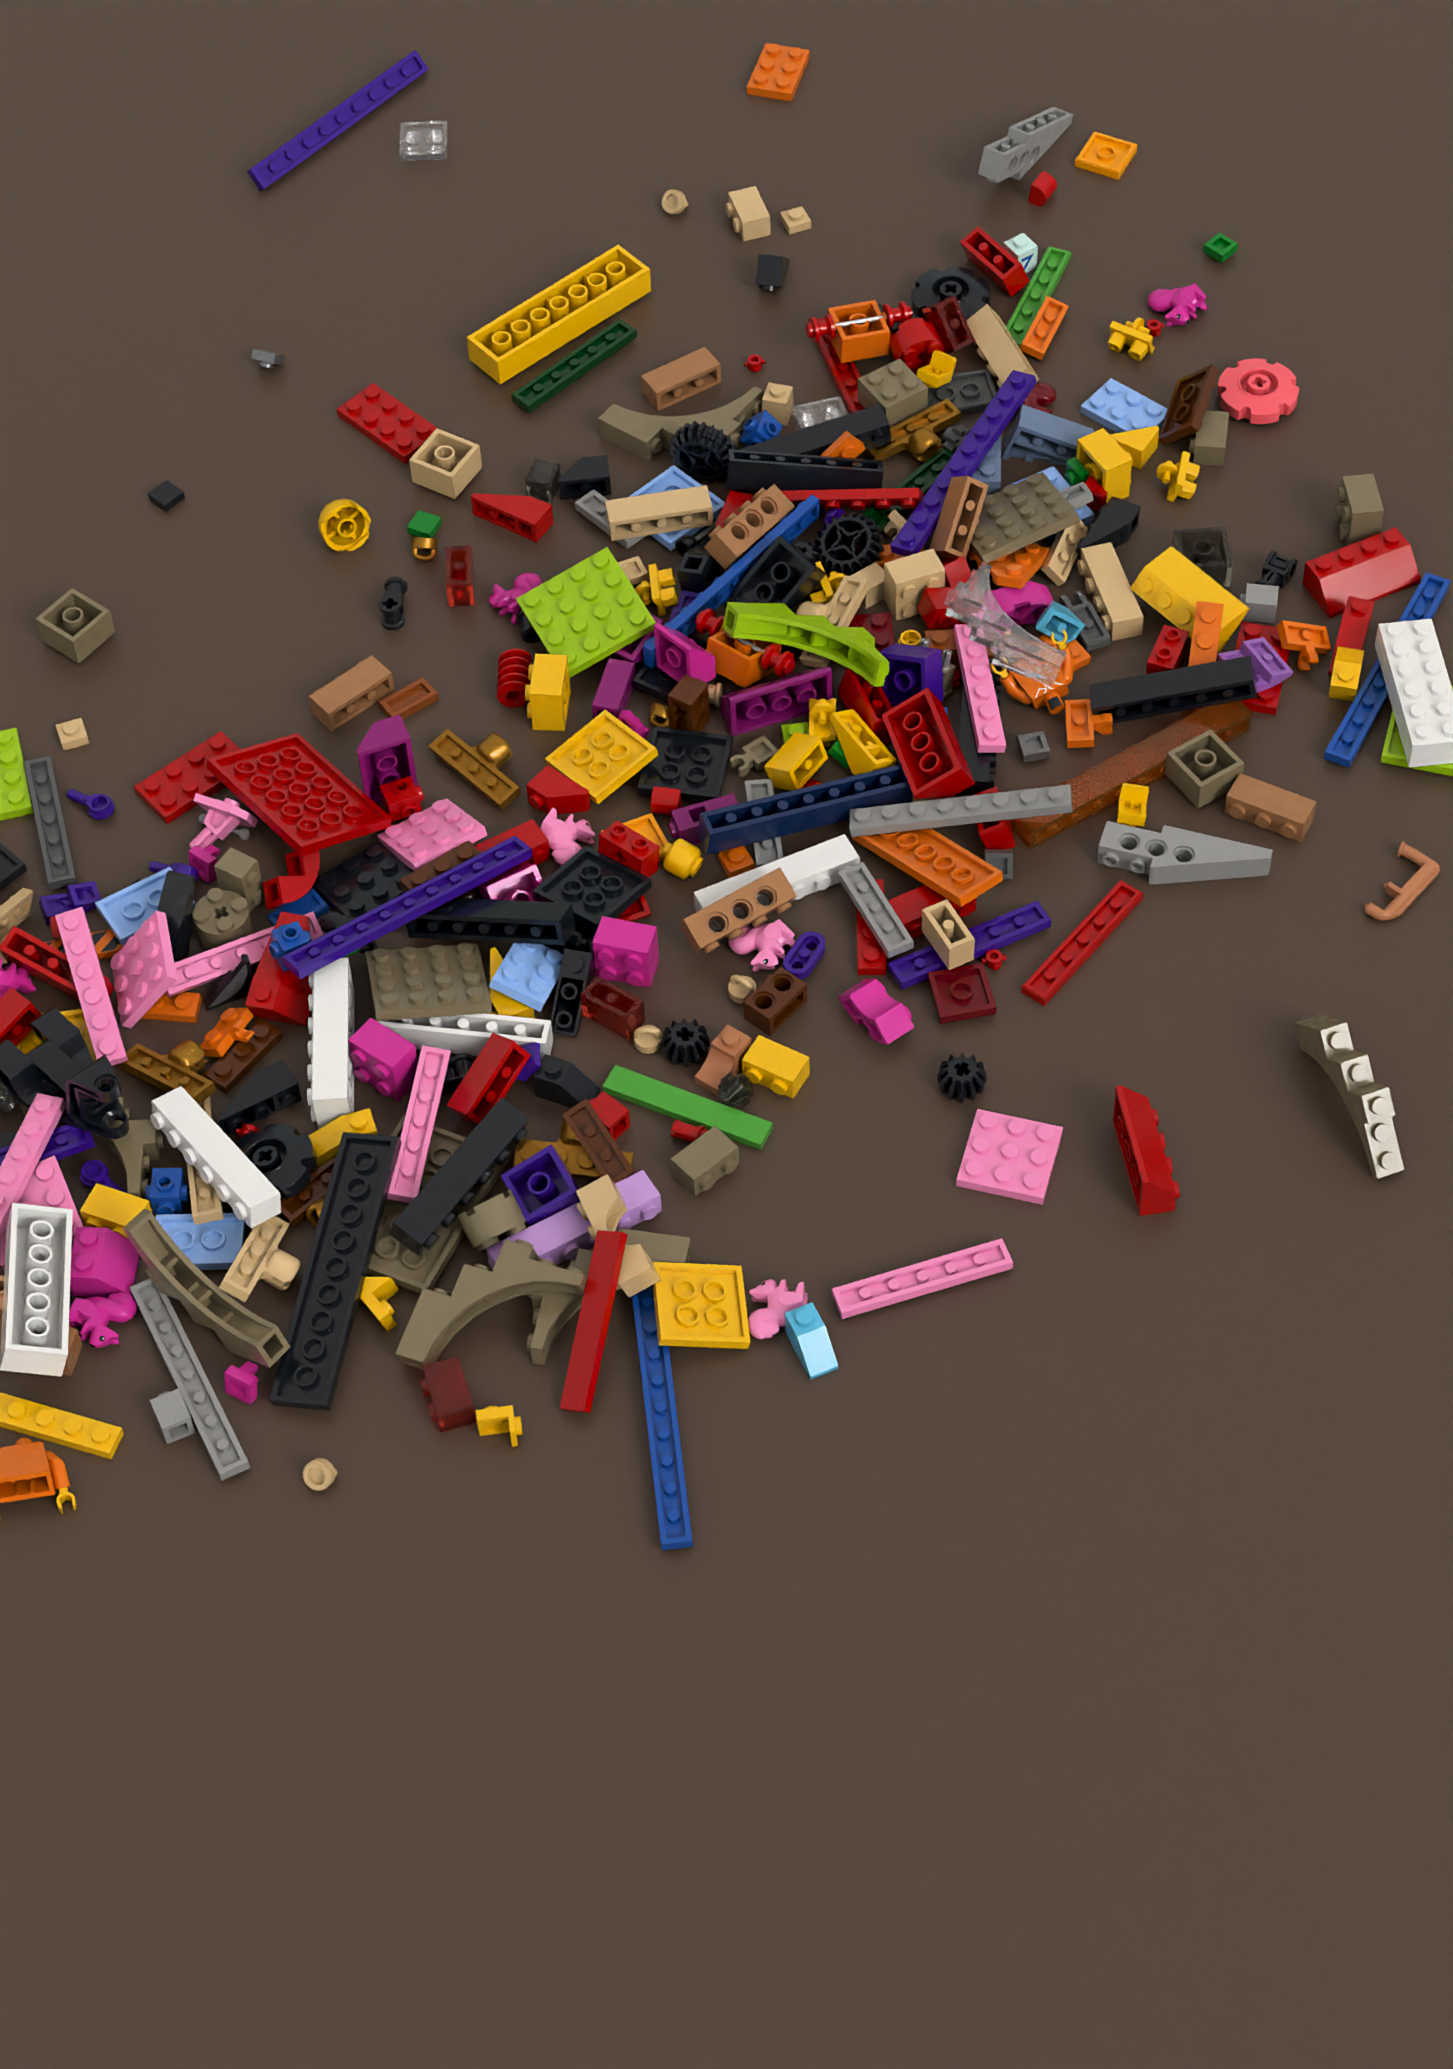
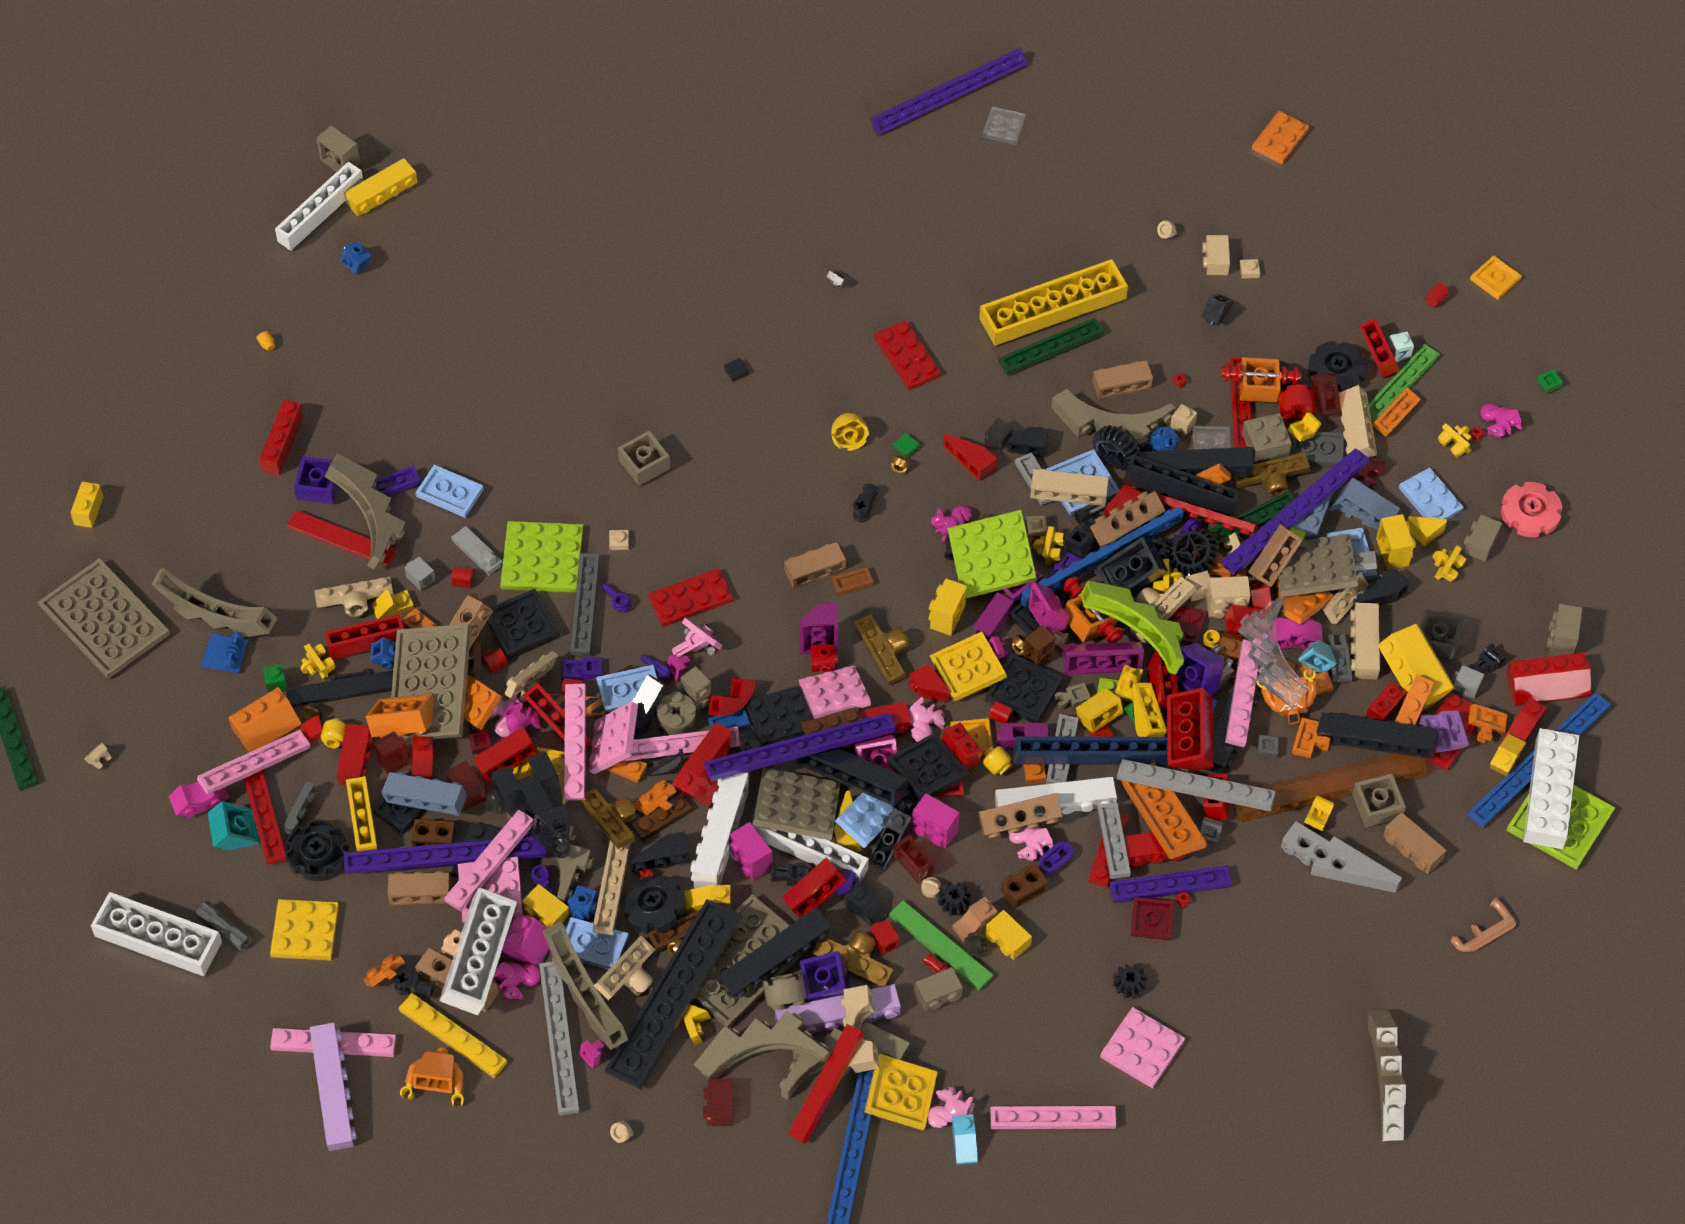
camera: 15 degrees right, 5 degrees up
white brick [150,1086,281,1228] -> none
light grey brick [150,1388,196,1444] -> none
red plate [206,733,392,856] -> none
blue brick [269,921,312,972] -> none
bright pink plate [387,1045,451,1203] -> none
tan brick [409,428,482,499] -> none
clear red brick [445,545,475,607] -> none
yellow bracket [476,1405,523,1447] -> none
red piece [496,648,532,708] -> none
reddish brown plate [562,1098,635,1183] -> none
tan tile [728,975,756,1004] -> none
dark pink brick [838,978,915,1045] -> none
tan brick [922,899,975,970] -> none
dark grey gear [942,424,970,454] -> none
light grey brick [978,107,1073,183] -> none
red tile [1021,880,1143,1006] -> none
green plate [1064,457,1089,486] -> none
red slope [1085,476,1108,512] -> none
red slope [1112,1085,1180,1216] -> none
reddish brown plate [1158,365,1219,445] -> none

